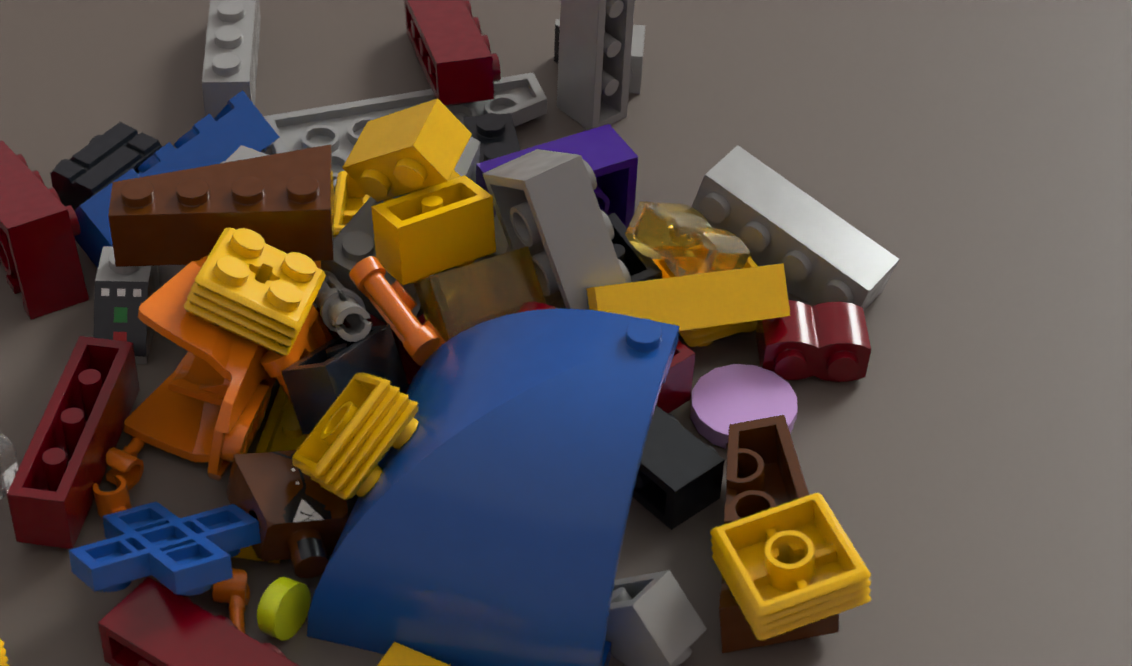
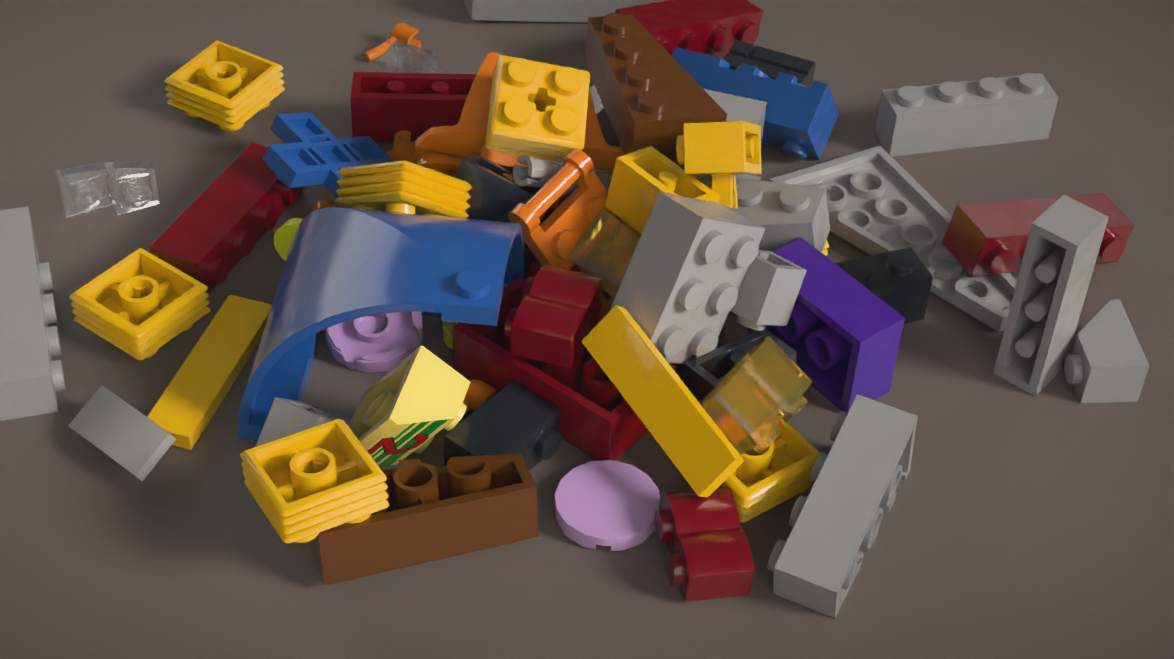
camera: 80 degrees right, 0 degrees up
none -> light yellow slope [349,345,471,467]

